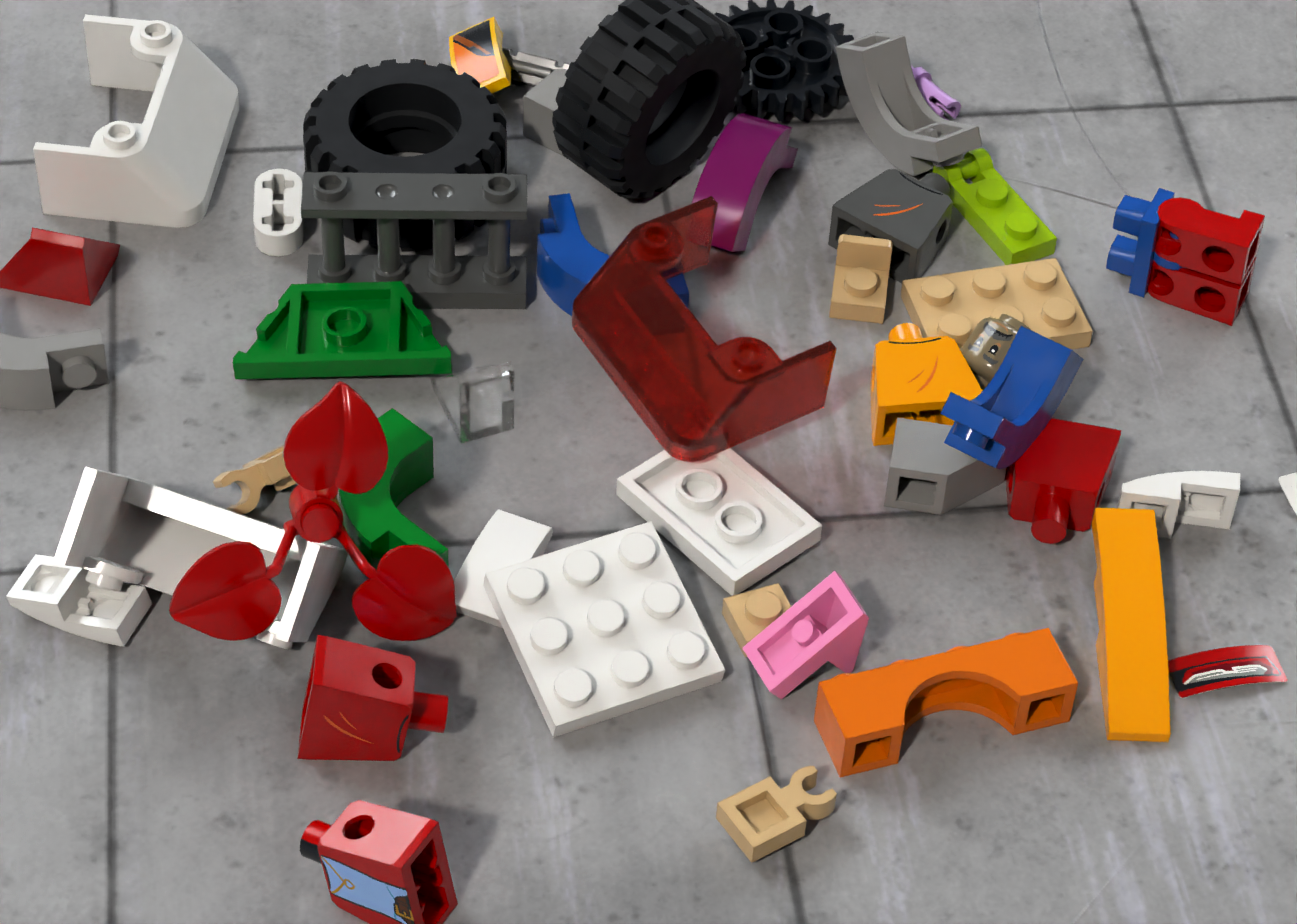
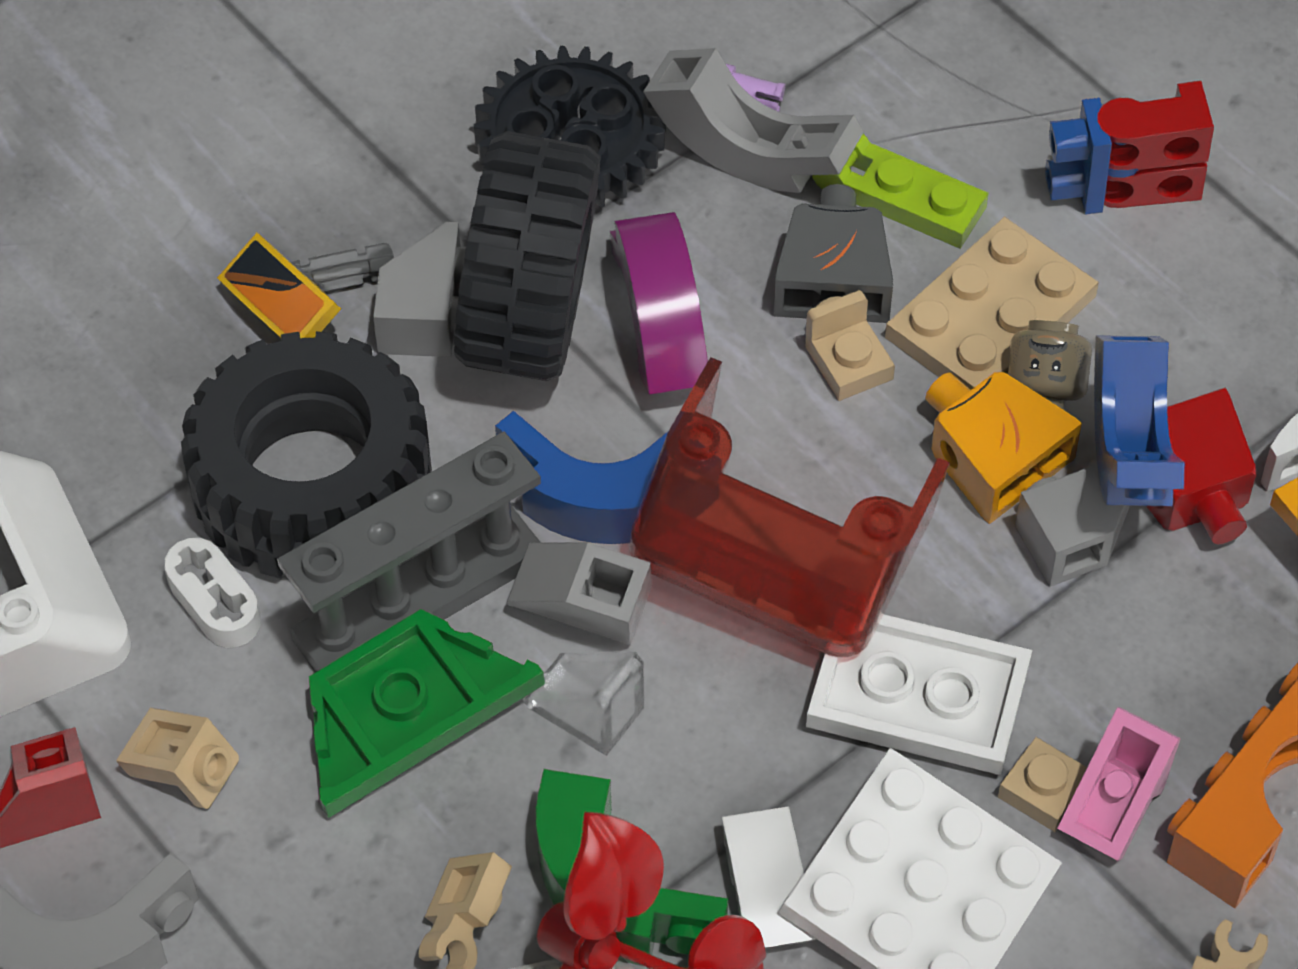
camera: 30 degrees left, 10 degrees up
none -> tan bracket [116,707,239,809]
none -> light grey slope [507,542,652,646]

